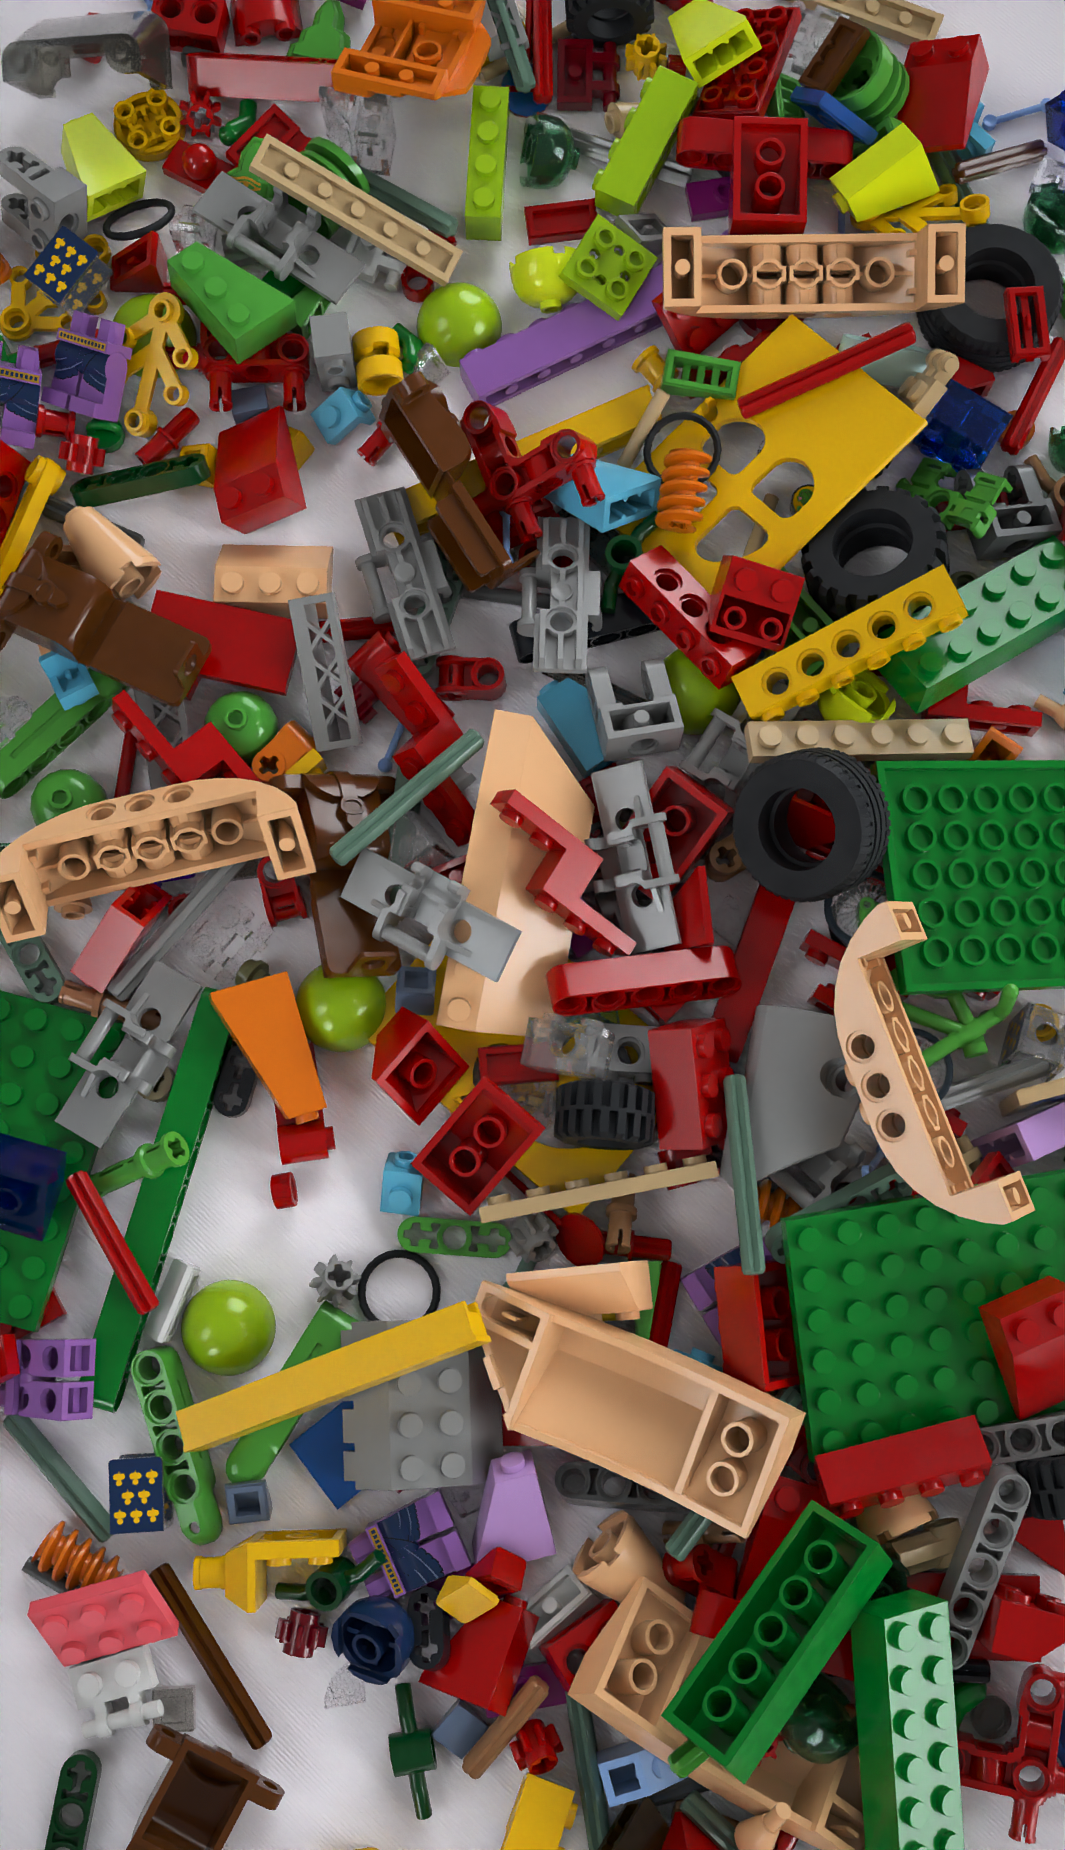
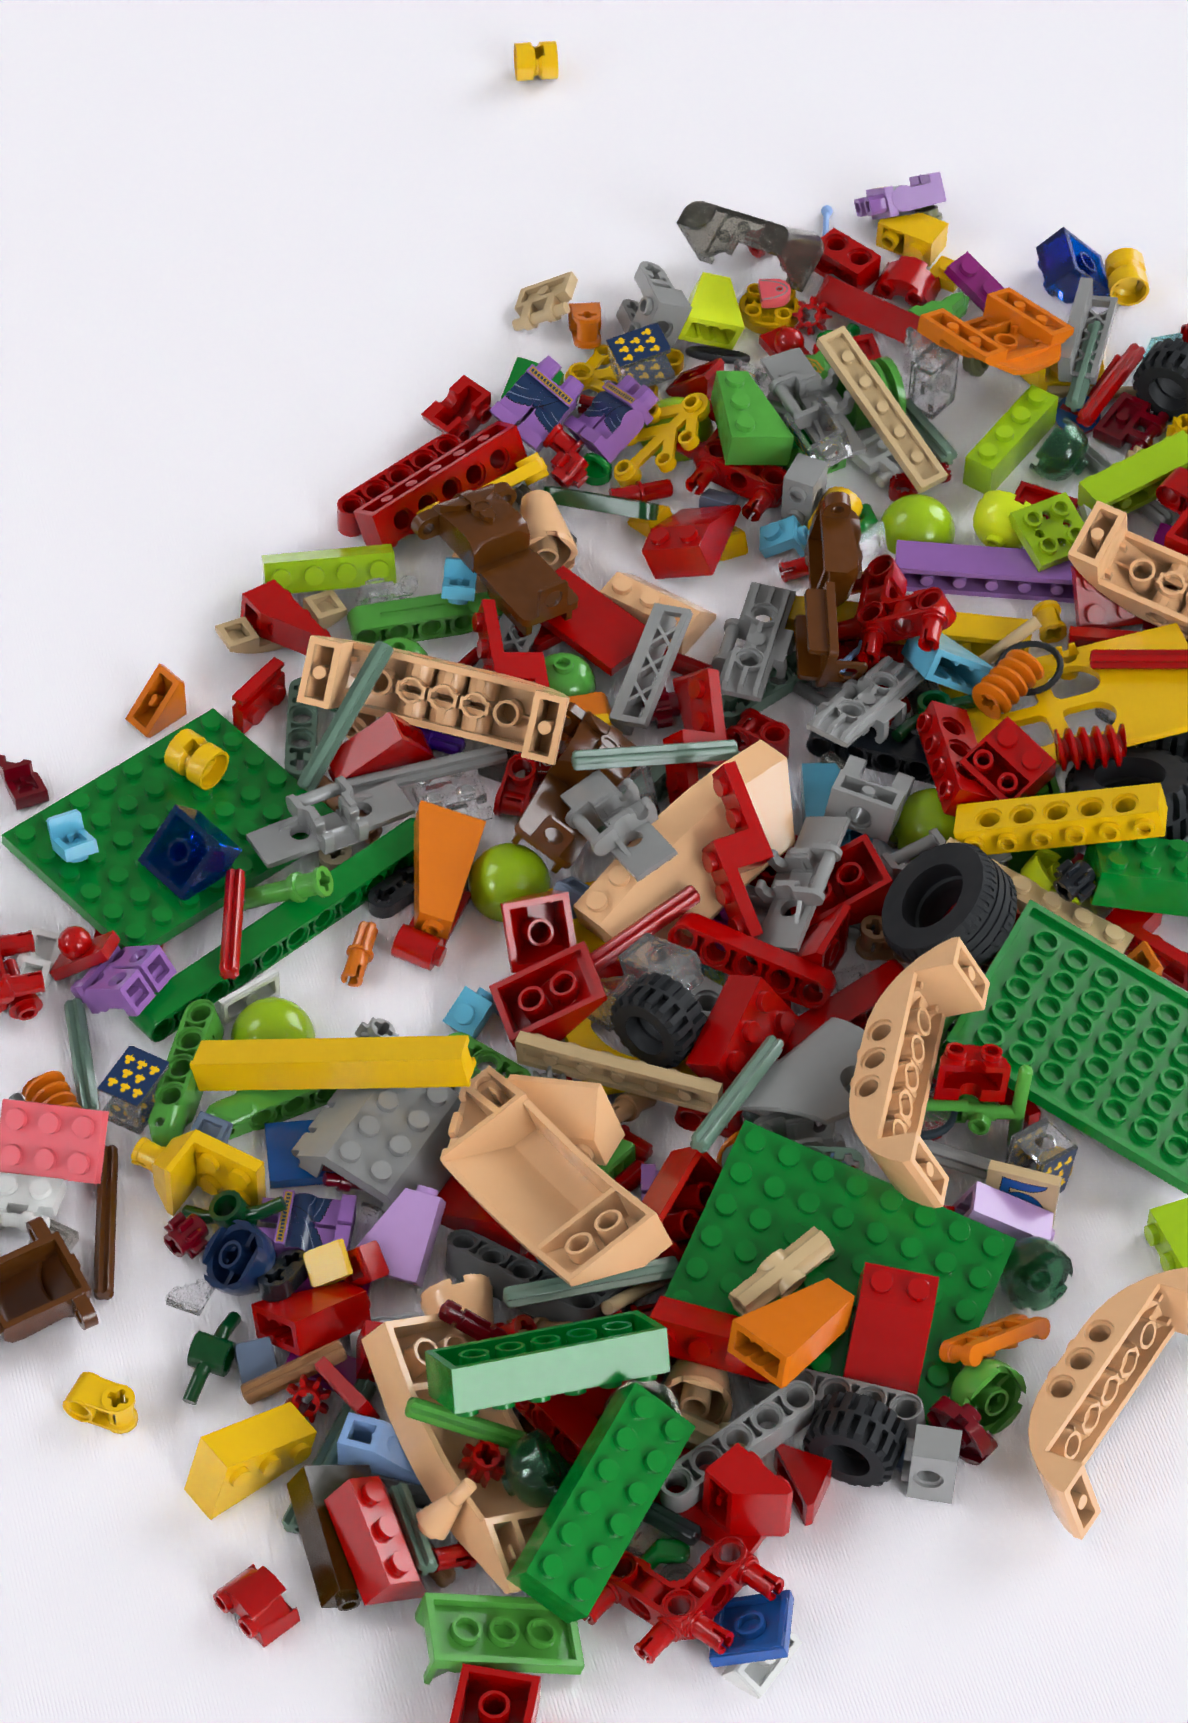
camera: 30 degrees right, 30 degrees down
red axle [270,1172,298,1209] -> none
bright green slope [660,349,741,400] -> none
none -> sand green axle [297,641,394,792]
none -> red tile [314,1356,381,1419]
none -> orange axle [340,921,378,987]
none -> dark red axle [438,1299,507,1341]
none -> red axle [590,885,701,973]
none -> orange slope [727,1278,855,1389]
none -> tan piece [728,1227,835,1316]
none -> coral tile [758,278,791,308]
none -> clear piece [784,394,854,468]
none -> red cylinder [933,1042,1011,1102]
none -> black gear [1053,859,1096,903]
none -> red piece [1054,723,1127,772]

